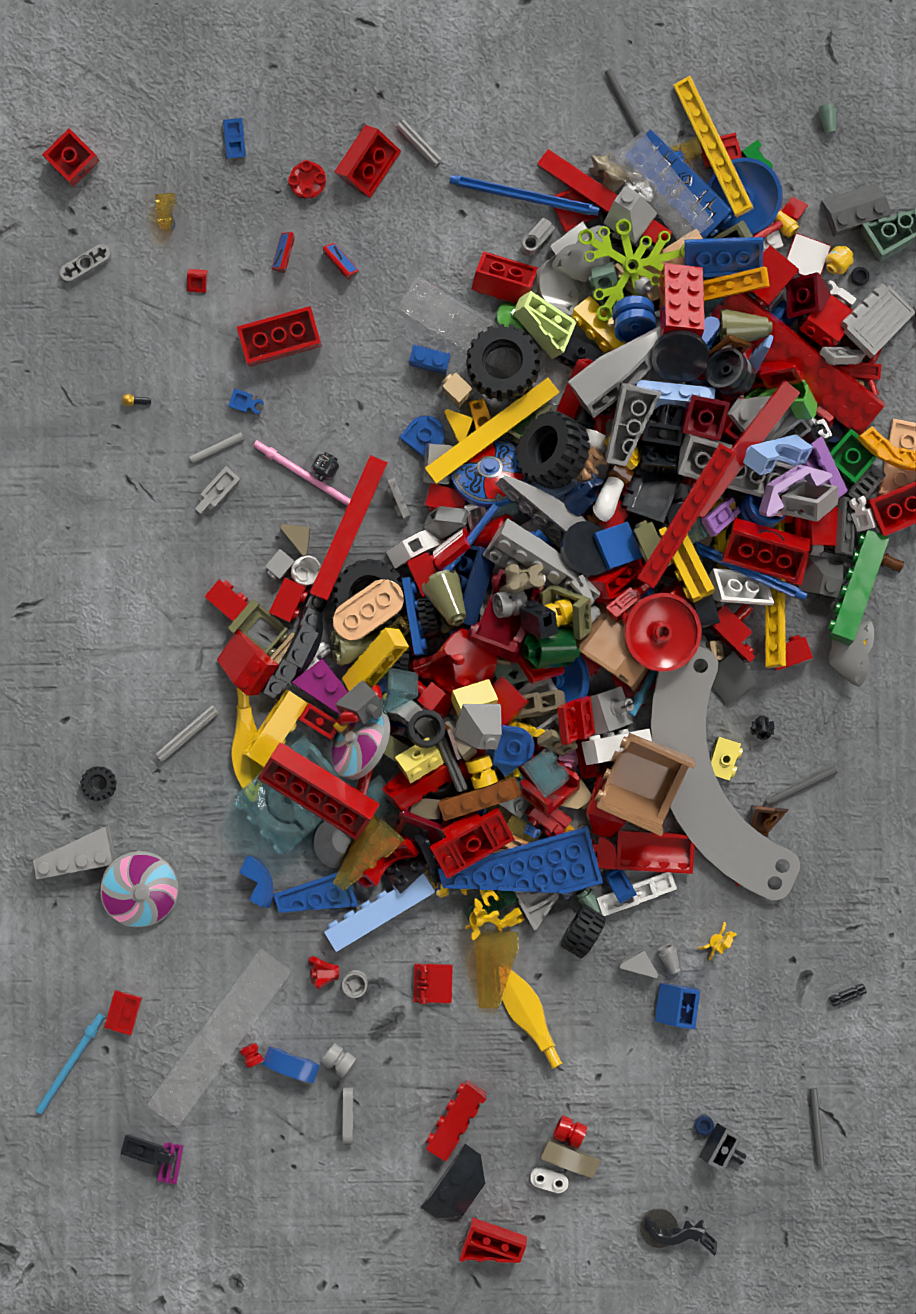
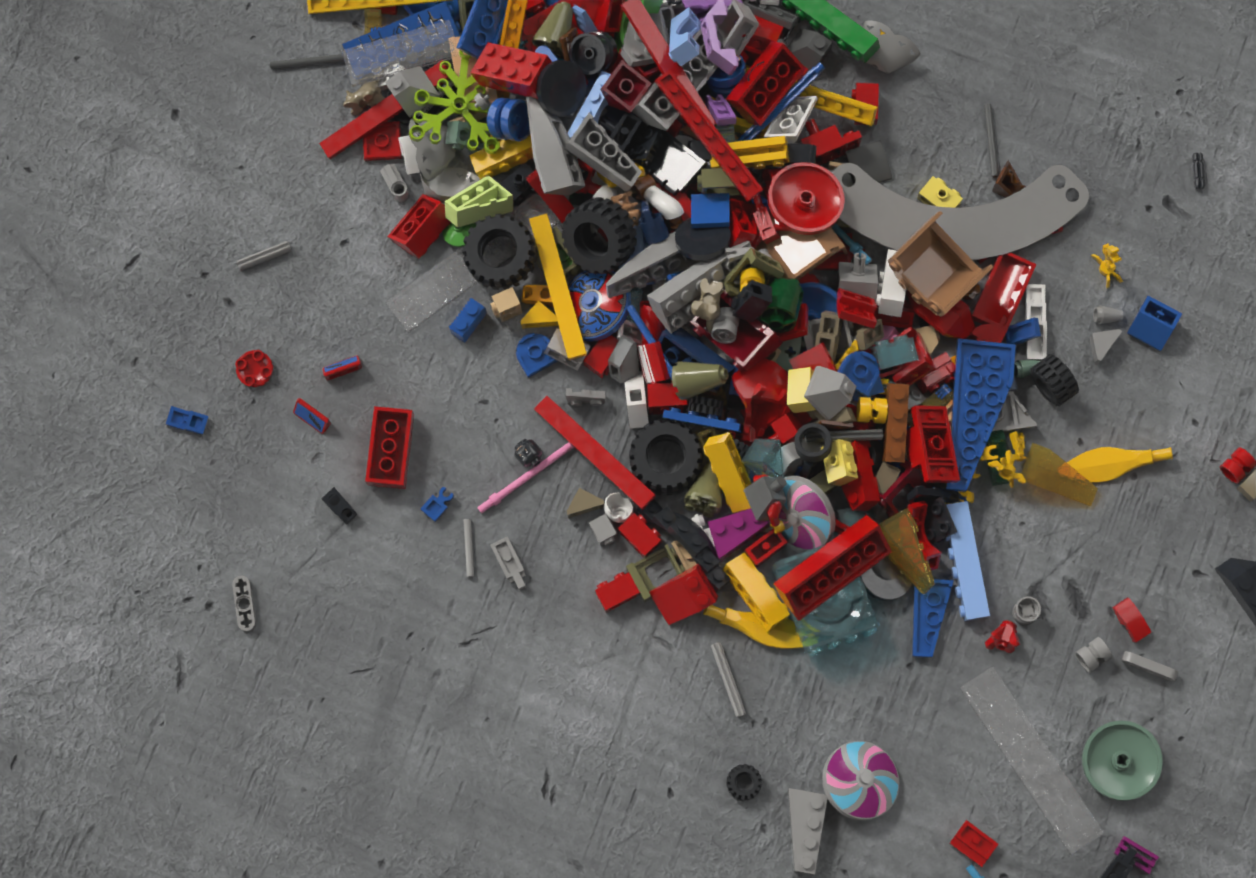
camera: 65 degrees left, 10 degrees down
red brick [42,128,100,187] -> none
piece [122,393,151,407] -> none
clear yellow leg [155,193,177,232] -> none
red slope [187,269,208,293] -> none
blue brick [239,855,273,908] -> none
red wheel [239,1042,264,1068] -> none
blue brick [263,1046,320,1083] -> none
light nougat tile [333,579,404,640] -> none
red slope [334,125,401,198] -> none
red hinge [413,963,453,1004] -> none
red wedge [425,1080,487,1161] -> none
blue piece [449,175,600,216] -> none
black gear [751,716,775,740] -> none
none -> black leg [321,487,357,525]
none -> sand green dish [1082,721,1162,801]
none -> red slope [1112,597,1151,642]

